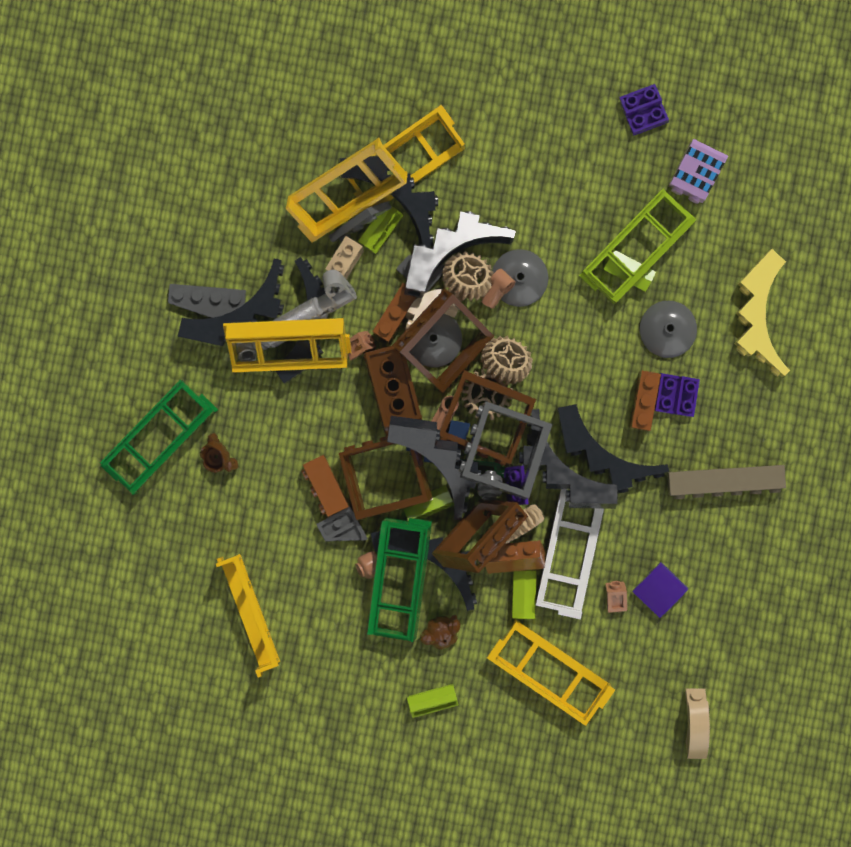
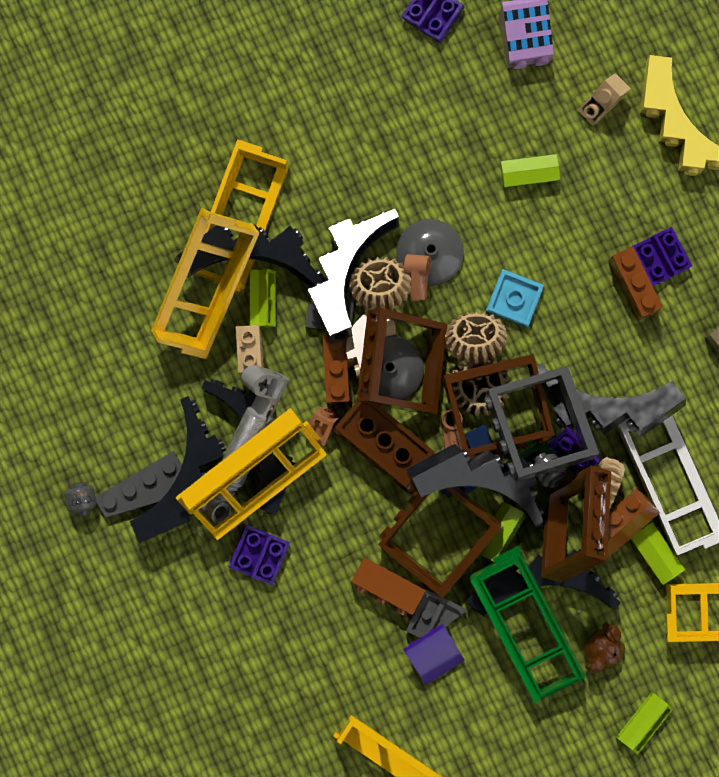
camera: 40 degrees left, 5 degrees down
green piece [100,380,218,495] -> none
reddish brown hair [200,433,239,473] -> none
dark grey wing [329,201,392,242] -> none
nougat head [355,551,377,579] -> none
black arch [556,404,669,494] -> none
lime piece [579,188,696,304] -> none
dark grey dish [639,301,697,358] -> none
none -> dark grey head [64,482,97,517]
none -> dark purple slope [228,524,290,585]
none -> dark purple slope [403,624,464,685]
none -> medium azure tile [485,269,544,328]
none -> tan slope [578,73,631,126]

